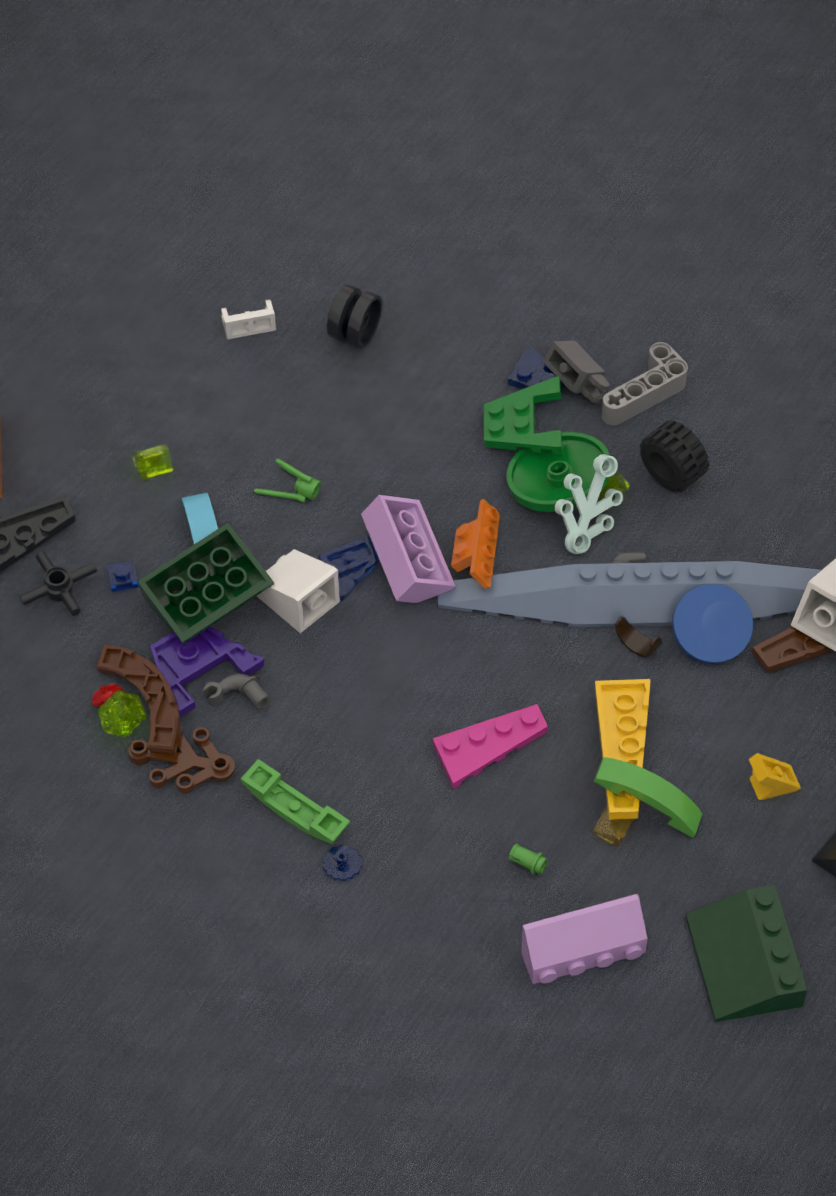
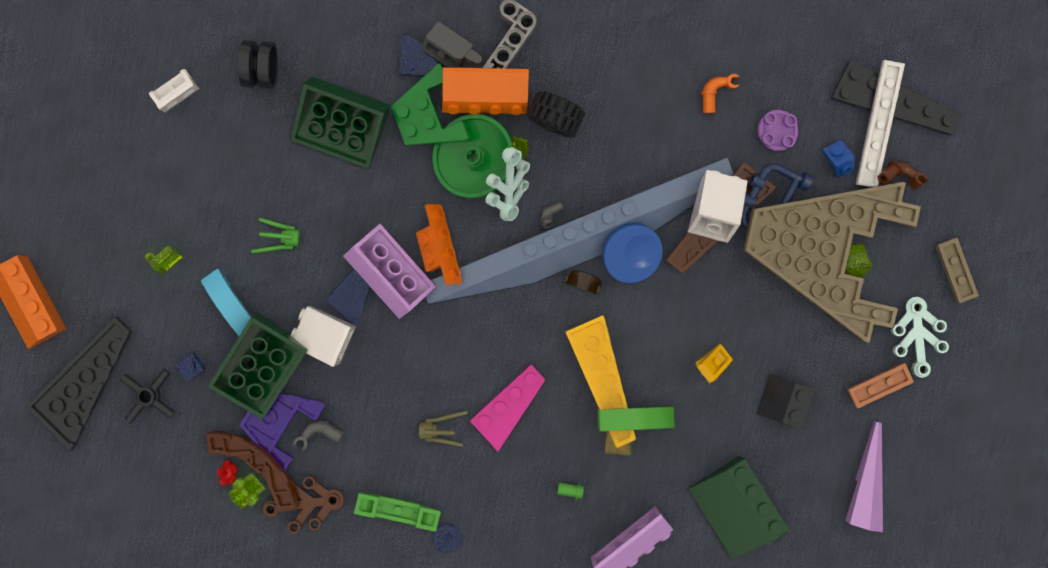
camera: 20 degrees left, 35 degrees up
none -> dark green slope [290,77,391,169]
none -> olive plant [419,411,468,447]
none -> orange slope [442,68,529,115]

